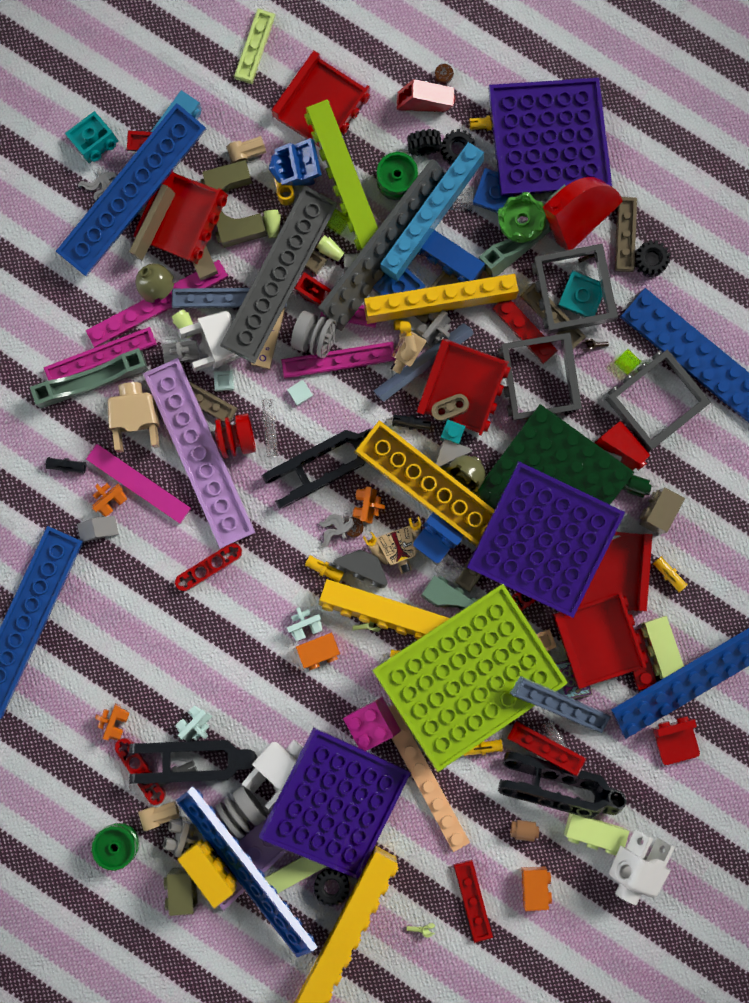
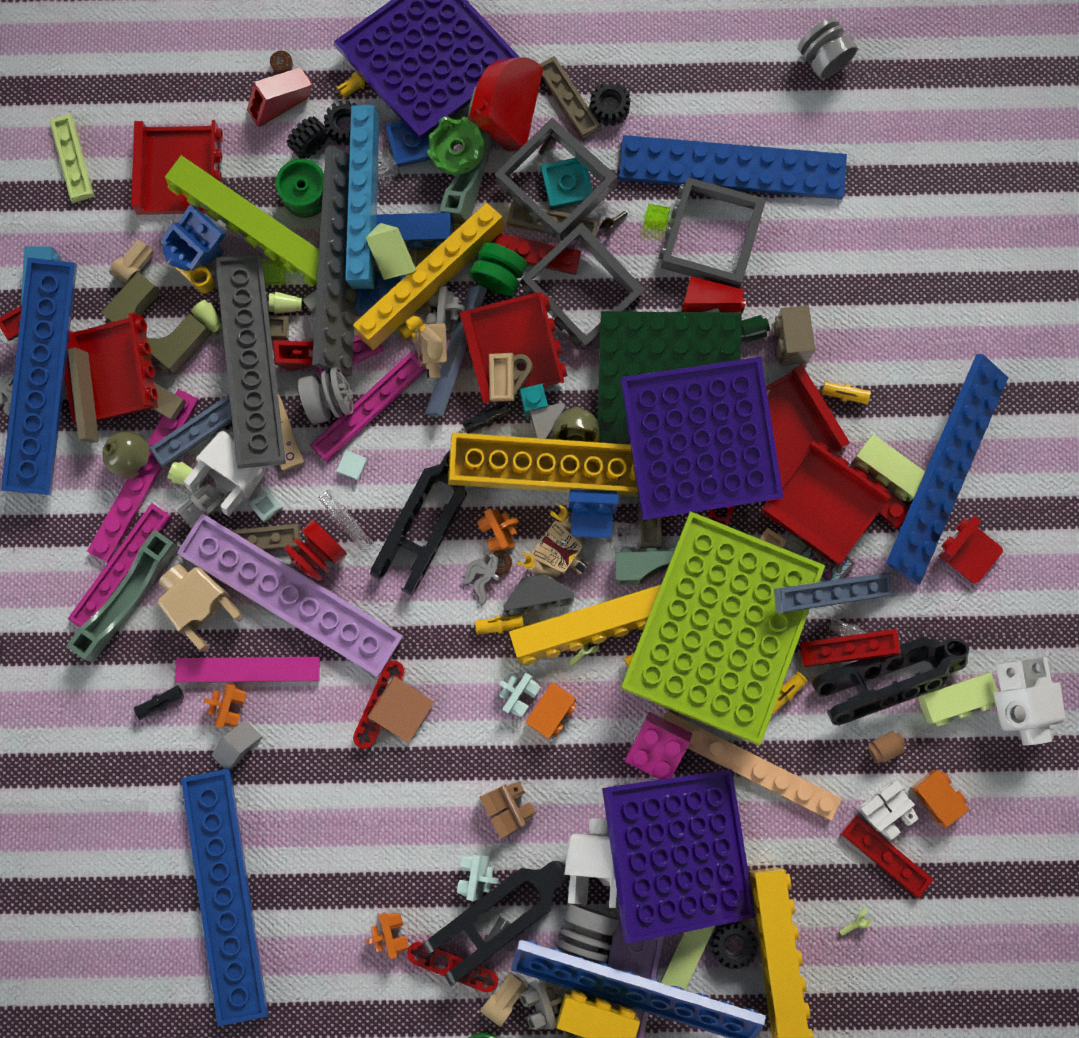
camera: 30 degrees left, 5 degrees down
none -> yellowish green slope [366,223,416,280]
none -> nougat tile [368,676,434,743]
none -> green wheel [469,242,528,296]
none -> medium nougat hips [479,782,536,839]
none -> tan tile [489,353,514,402]
none -> white hips [856,780,919,840]

